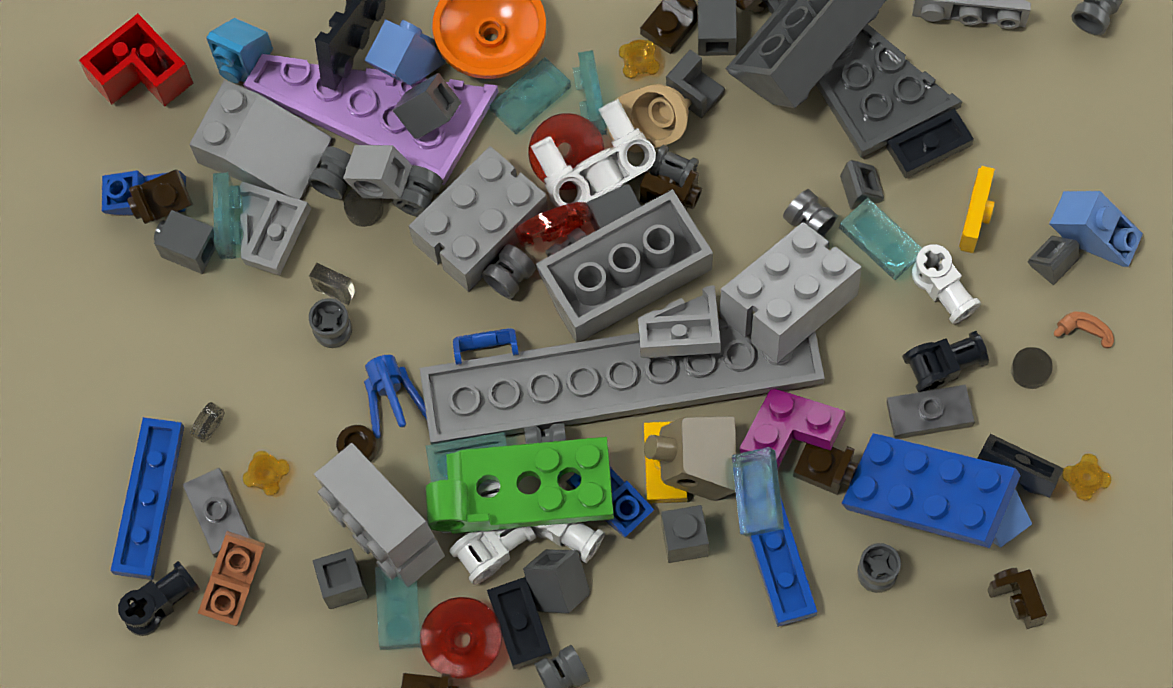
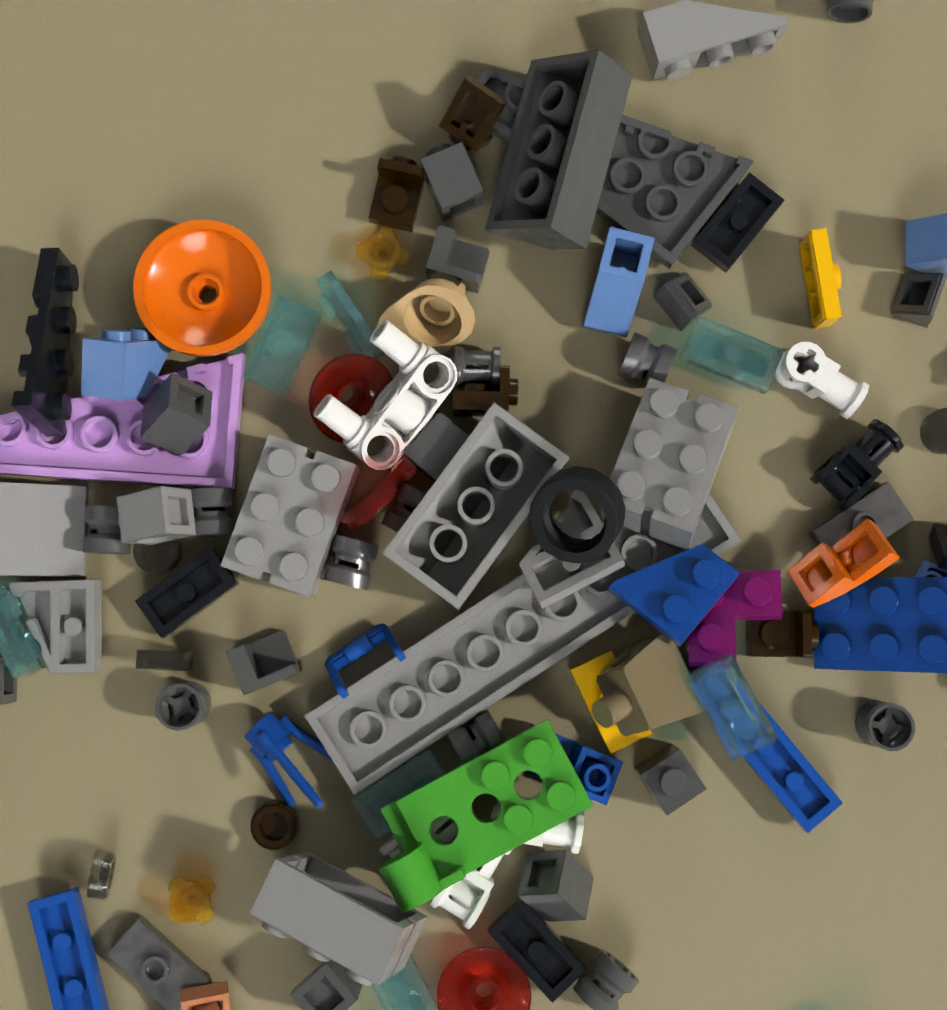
camera: 30 degrees left, 15 degrees up
none -> black plate [135,547,240,638]
none -> dark grey panel [226,630,302,695]
none -> black tyre [529,466,626,564]
none -> medium blue slope [583,227,655,338]
none -> blue wing [609,544,740,647]
none -> orange slope [787,518,900,608]

